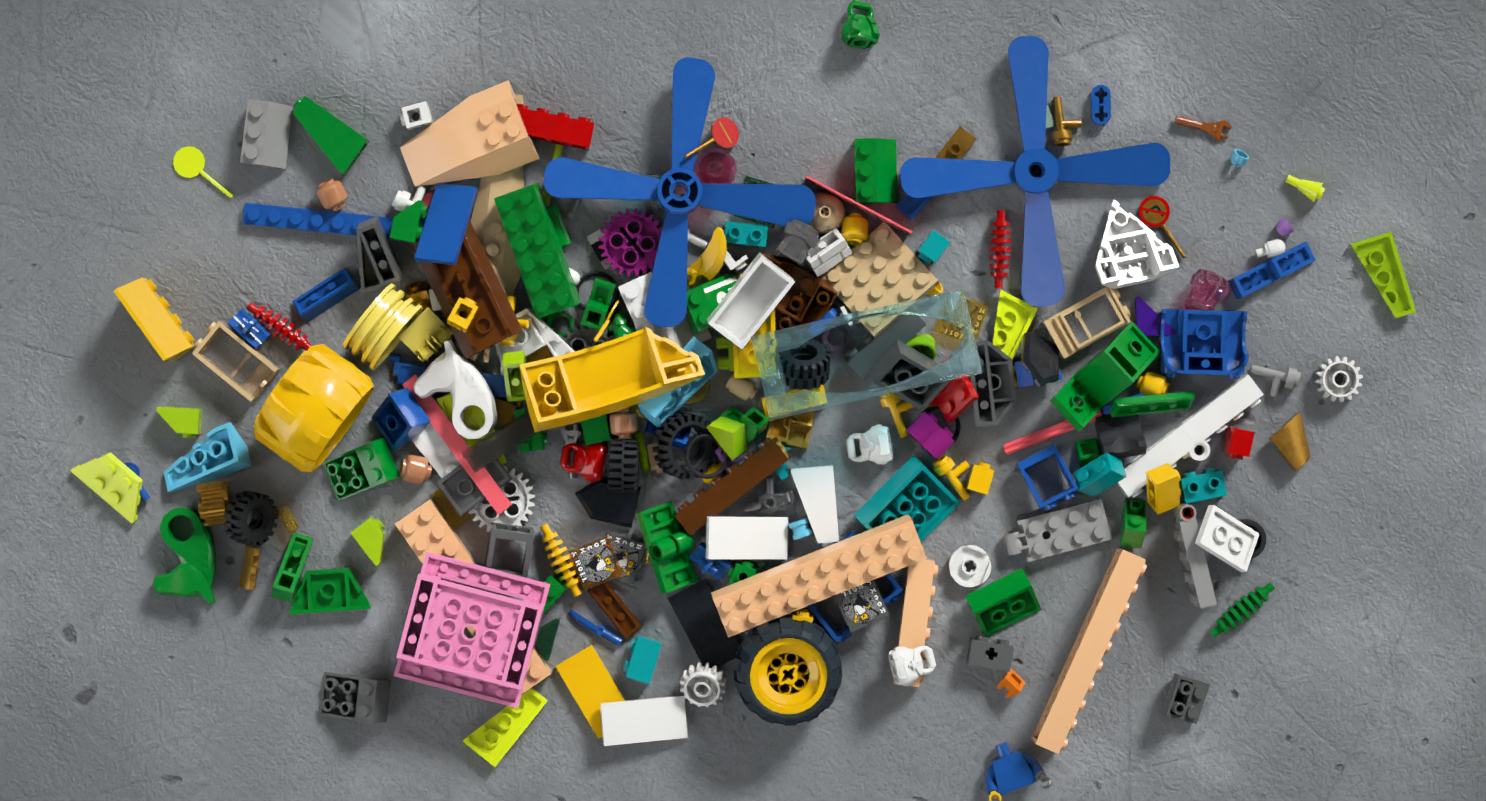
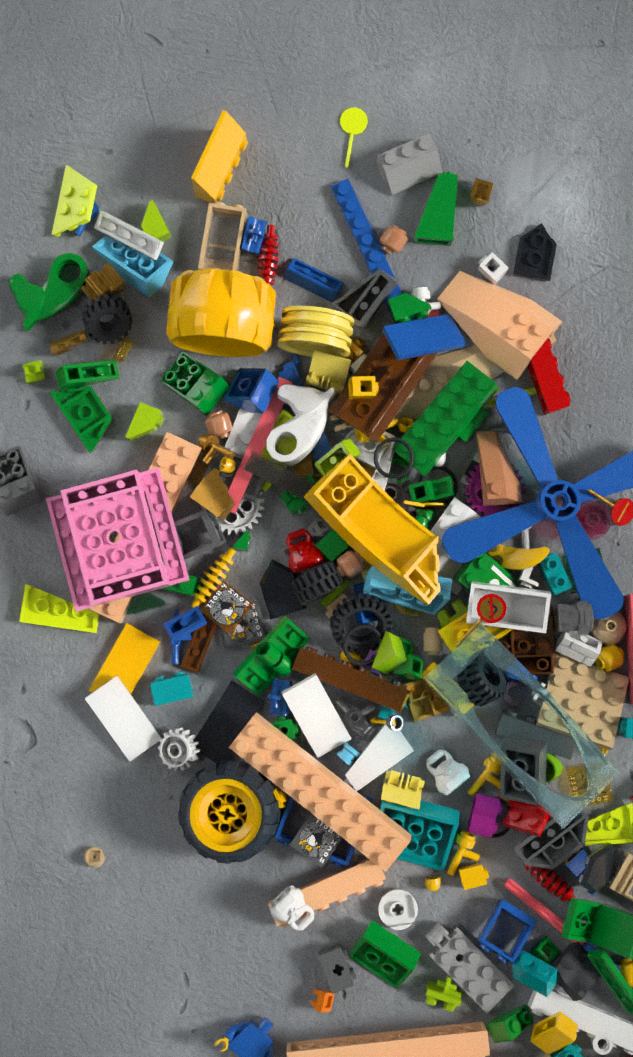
camera: 60 degrees right, 5 degrees down
none -> lime tile [22,360,46,384]
none -> white tile [94,211,164,260]
none -> blue slope [163,606,207,640]
none -> pearl gold slope [190,468,235,520]
none -> pearl gold piece [198,433,235,465]
none -> yellow hinge [219,457,236,473]
none -> green slope [232,531,251,552]
none -> hinge [370,715,404,731]
none -> black tyre [374,437,414,479]
none -> light yellow hinge [381,770,425,809]
none -> yellow hinge [398,417,414,433]
none -> yellow hinge [424,876,441,891]
none -> lime hips [426,976,462,1012]
none -> piece [455,594,507,648]
none -> pearl gold plate [470,178,494,207]
none -> nougat wedge [476,430,522,506]
none -> black tile [513,223,557,282]
none -> red piece [518,857,576,902]

